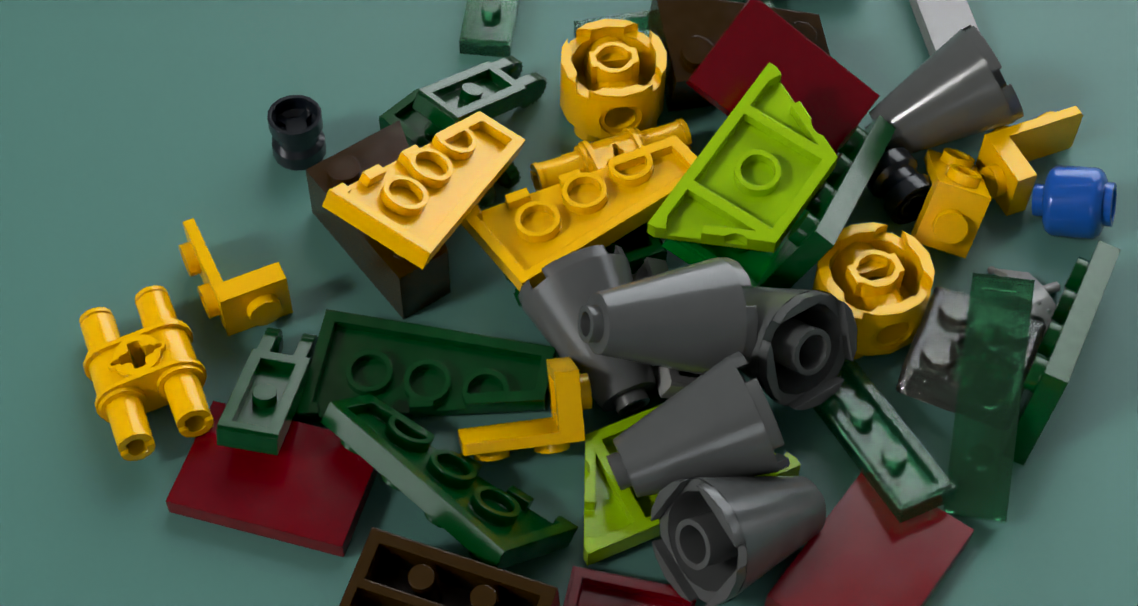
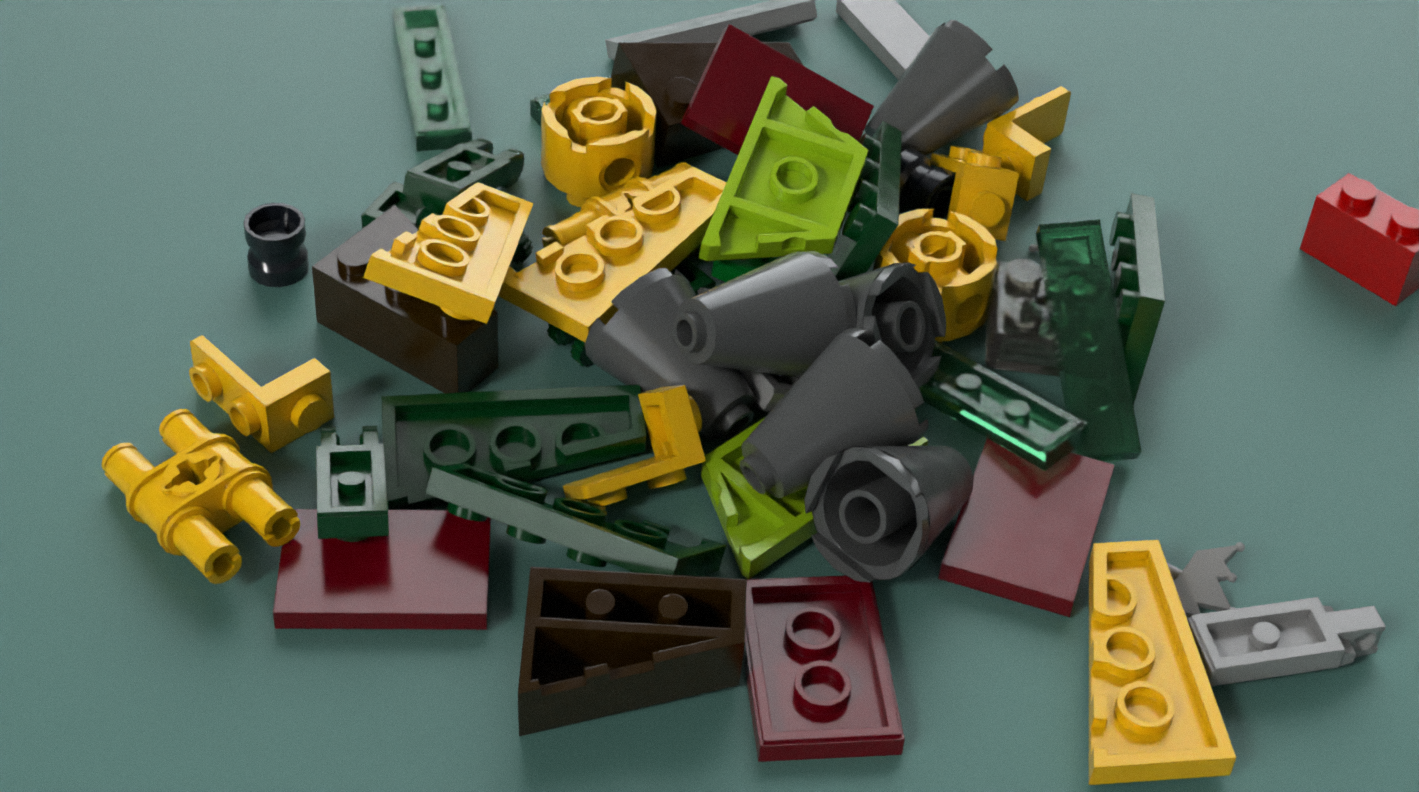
camera: 20 degrees left, 10 degrees down
blue head [1032,165,1117,239] -> none

